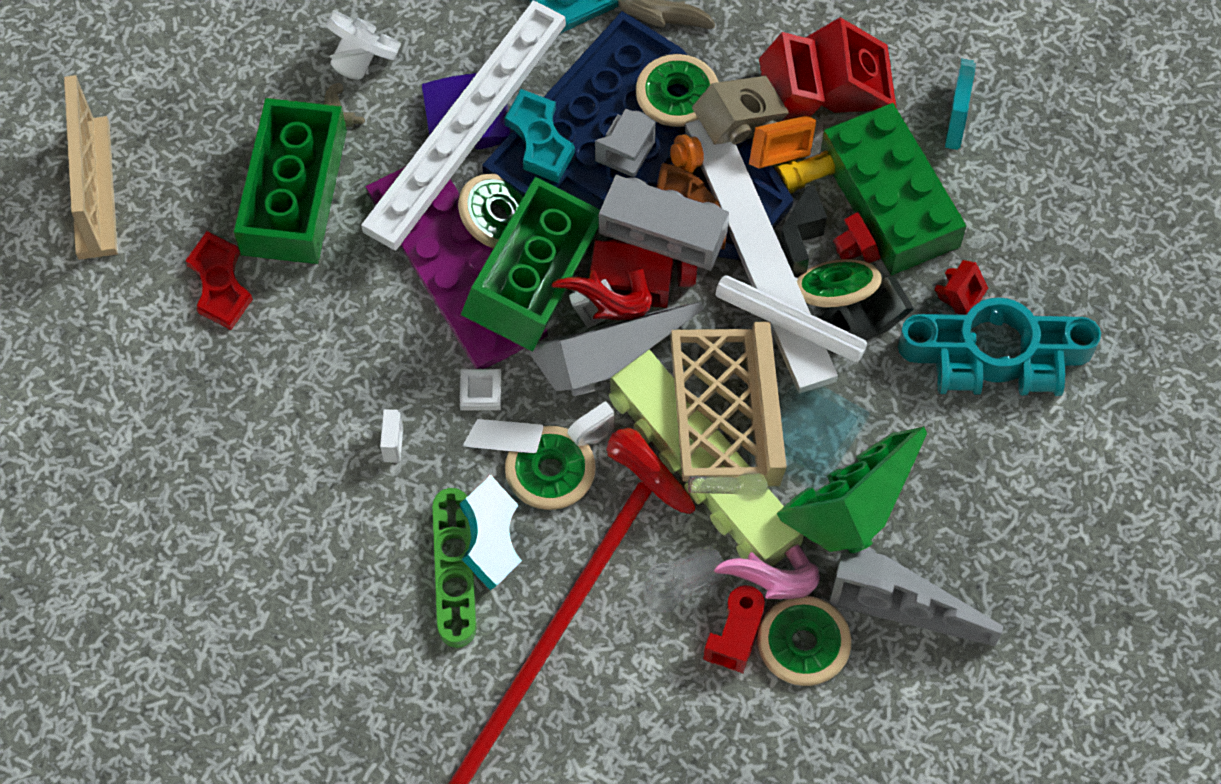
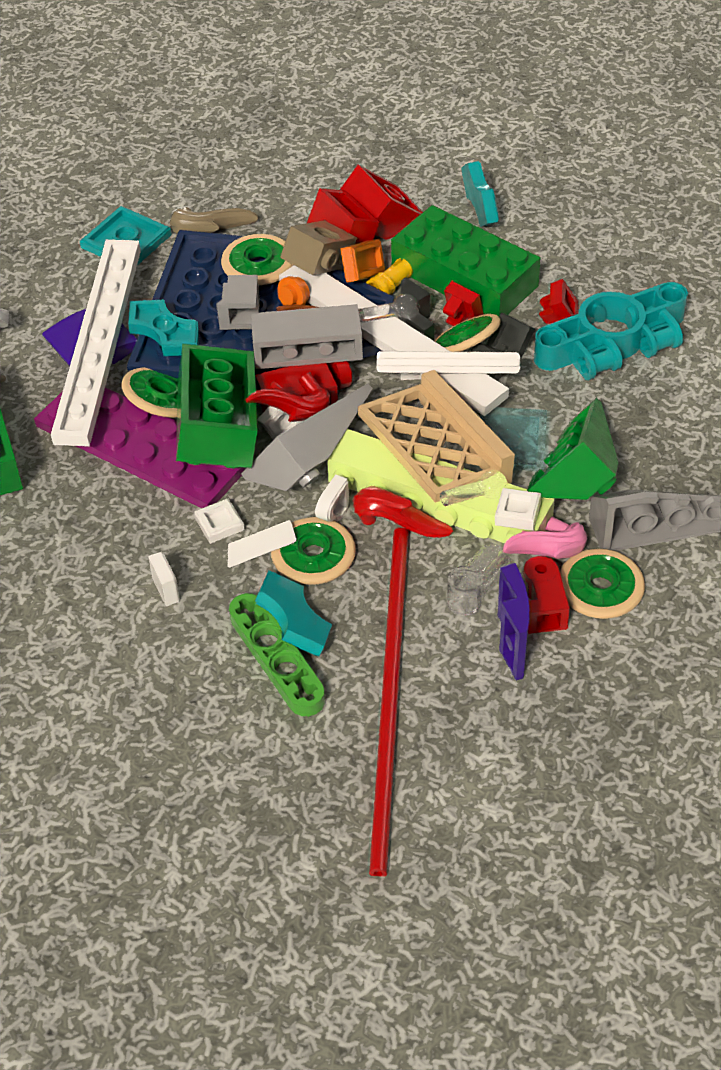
camera: 25 degrees left, 15 degrees down
none -> clear bar [358,294,419,323]
none -> white tile [495,488,541,531]
none -> dark purple slope [497,563,529,681]

